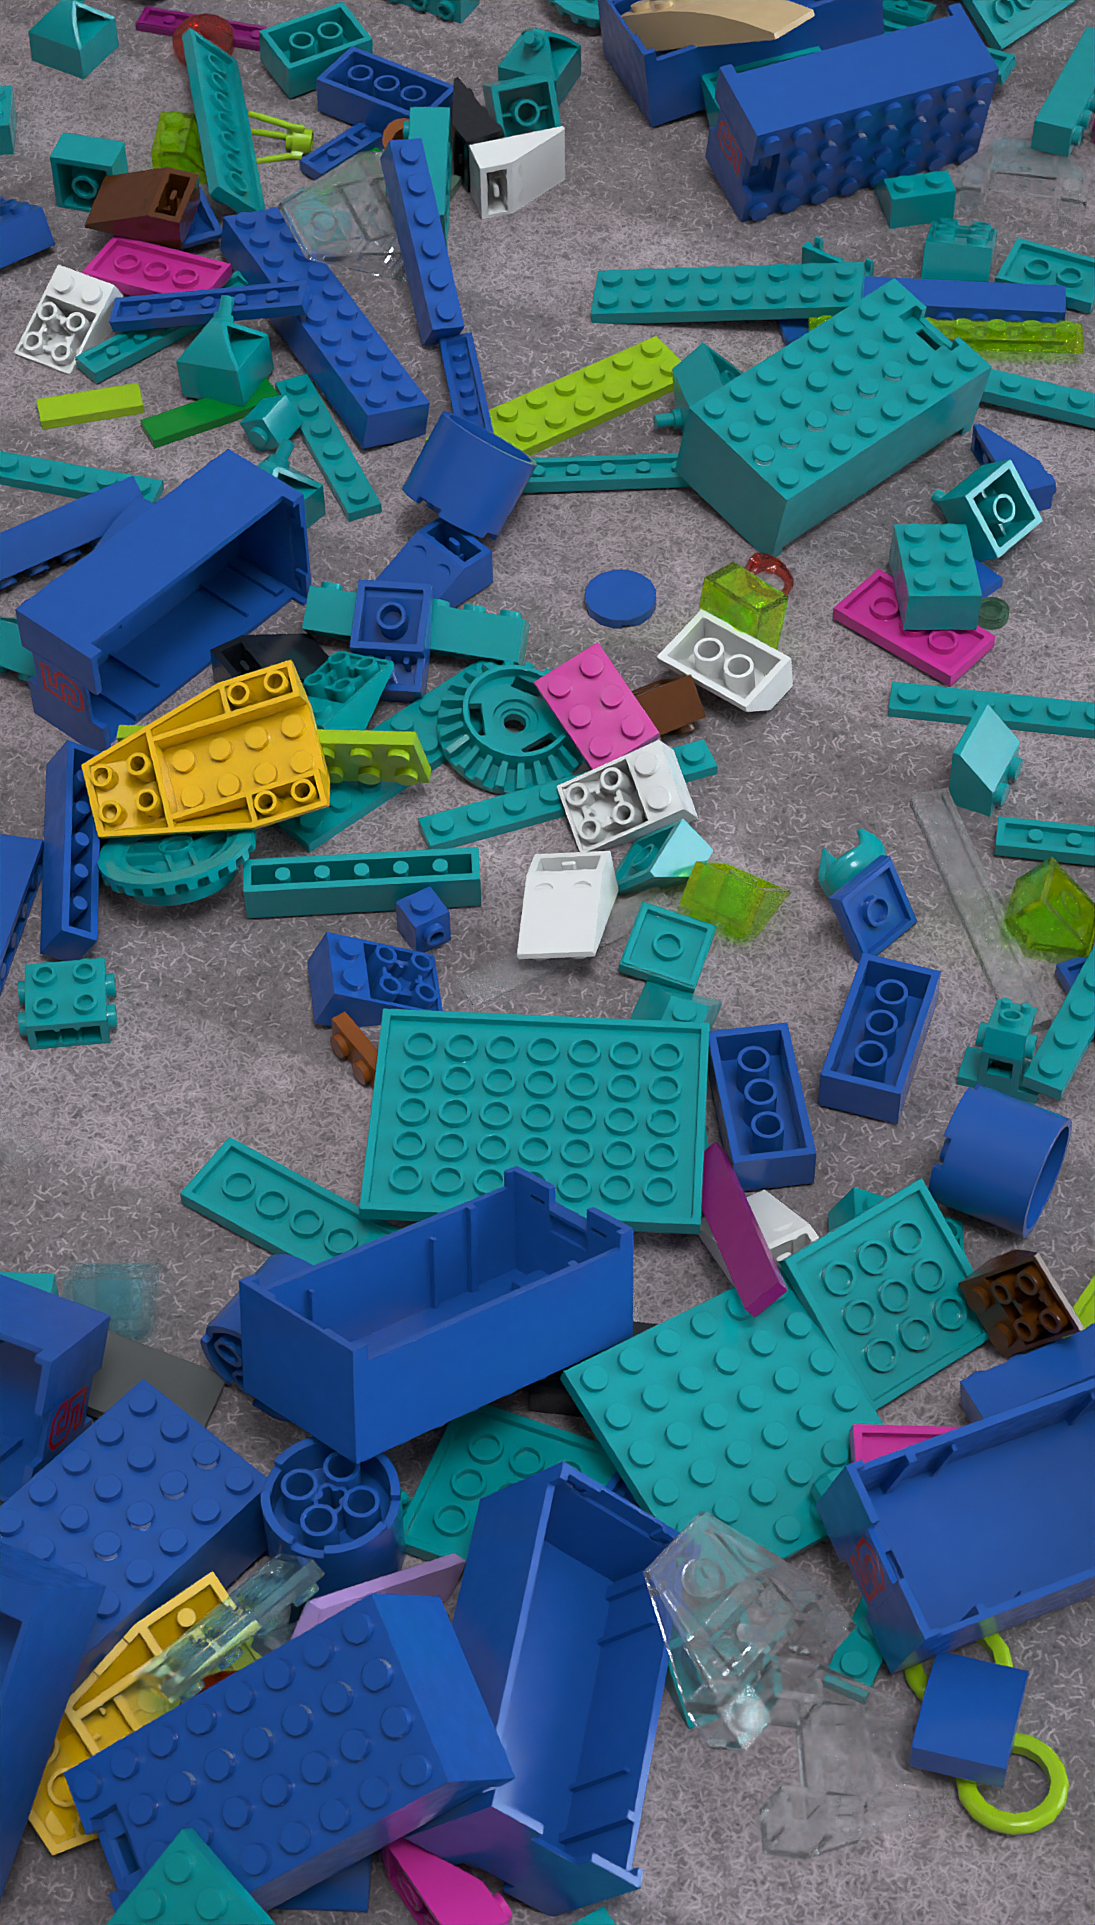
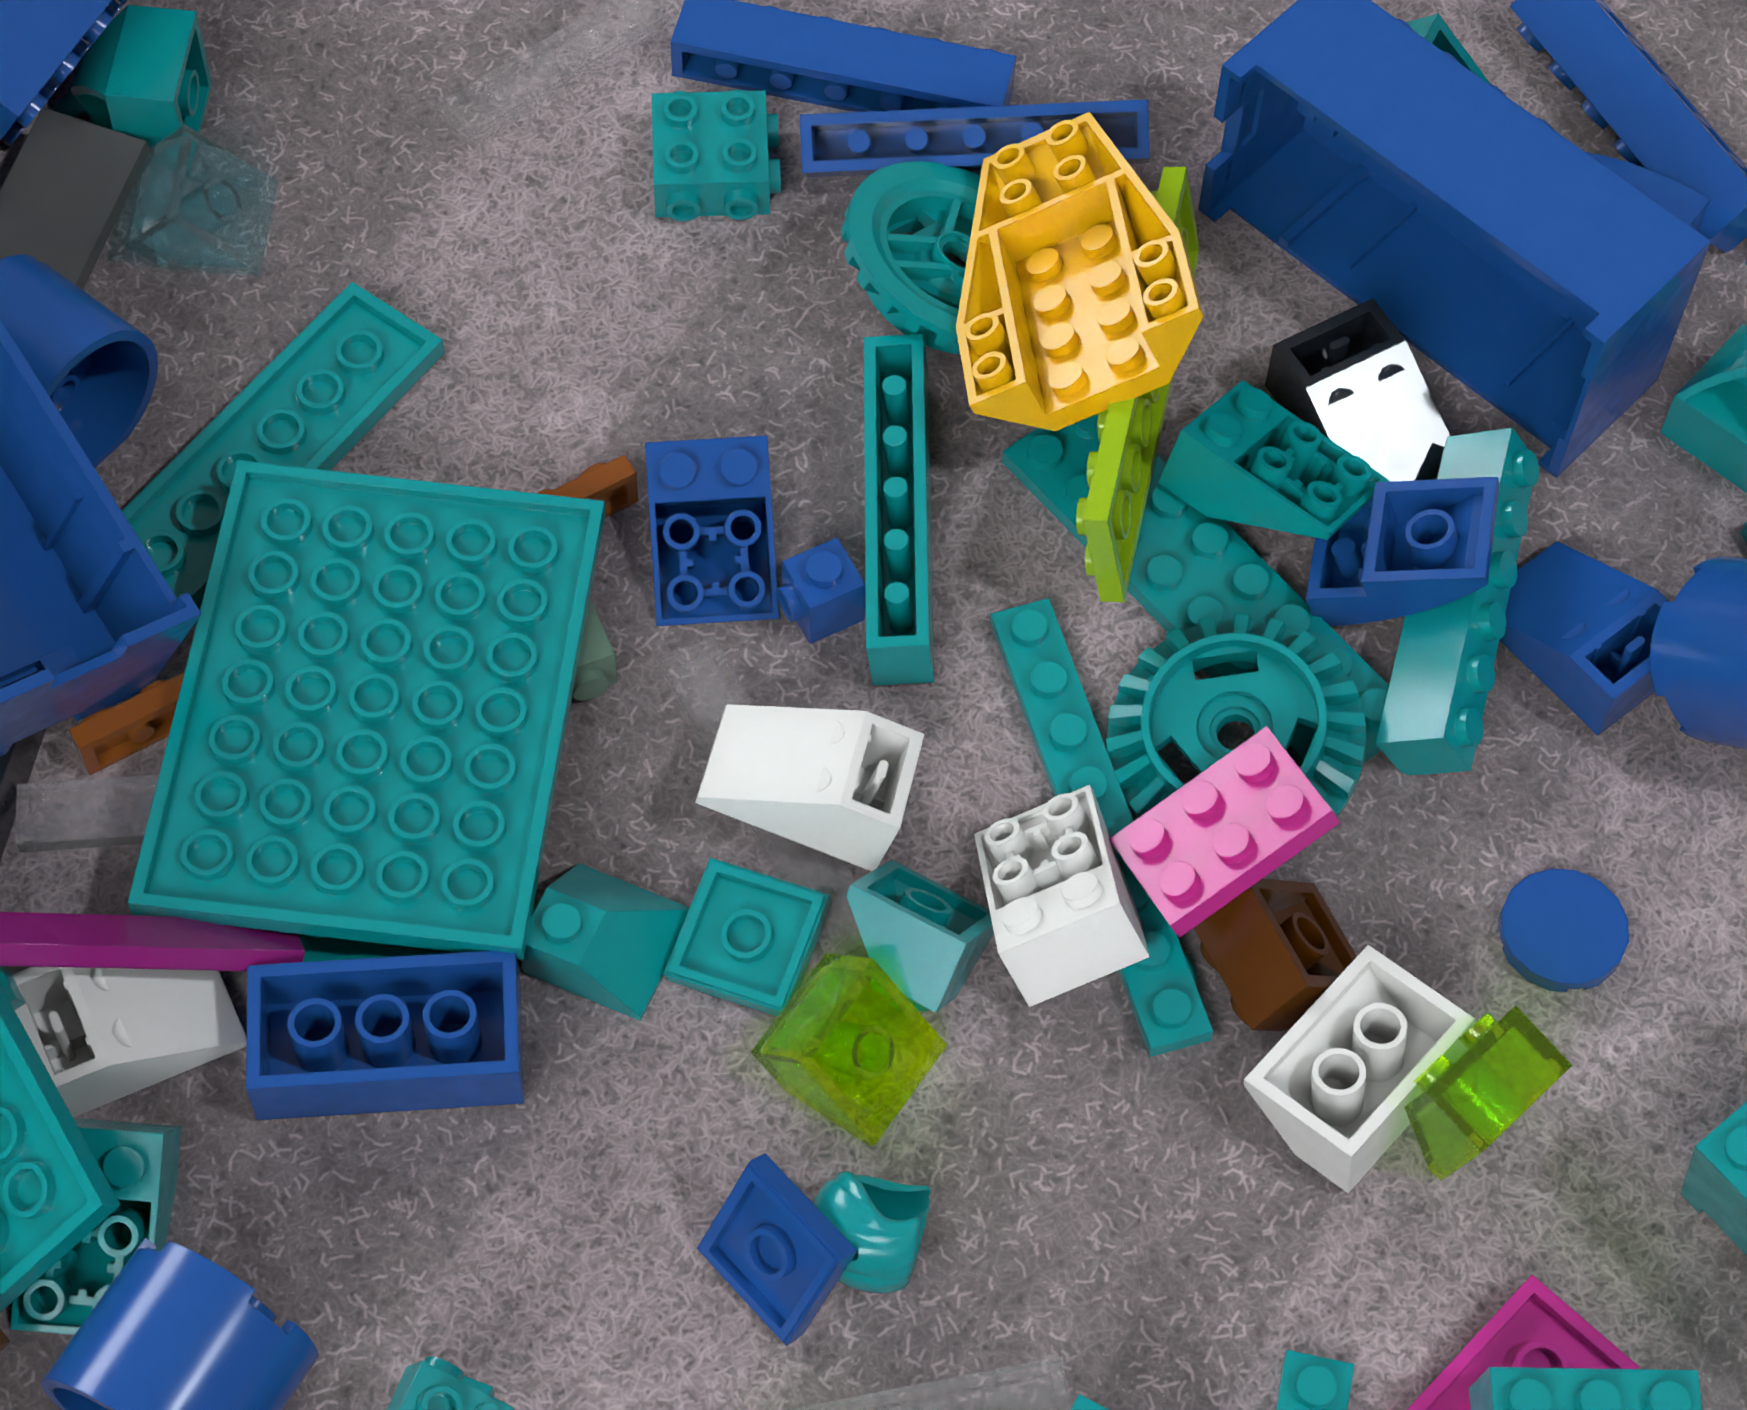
camera: 90 degrees right, 10 degrees up
clear red piece [744,552,793,601] -> none
blue brick [818,953,941,1124] -> none

